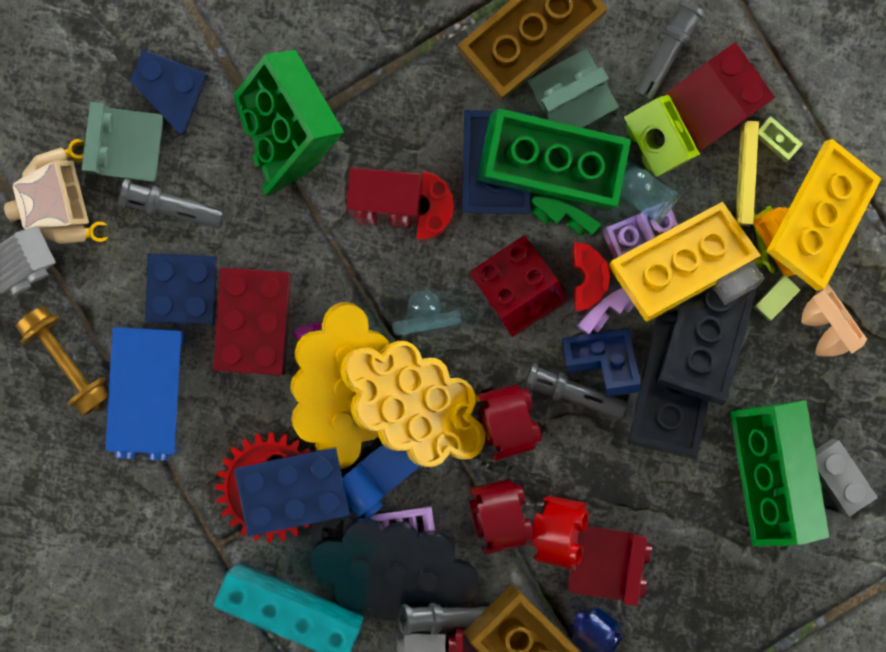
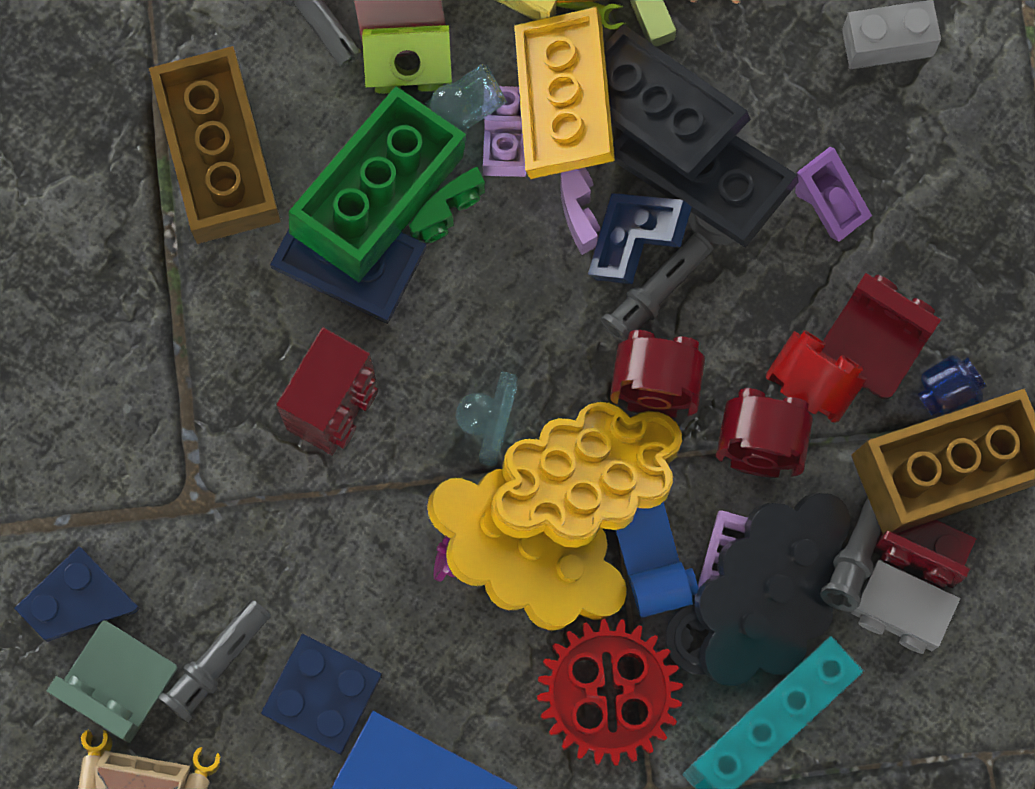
camera: 70 degrees left, 10 degrees down
dark red brick [213,268,292,375] -> none
green wedge [233,50,344,196] -> none
dark blue plate [234,447,350,536] -> none
red cylinder [417,171,454,242] -> none
dark red bracket [469,236,568,337] -> none
sand green bracket [527,48,619,128] -> none
red cylinder [572,242,610,312] -> none
clear piece [713,261,764,305] -> none
green brick [730,400,829,546] -> none
none -> medium lavender slope [795,147,872,242]

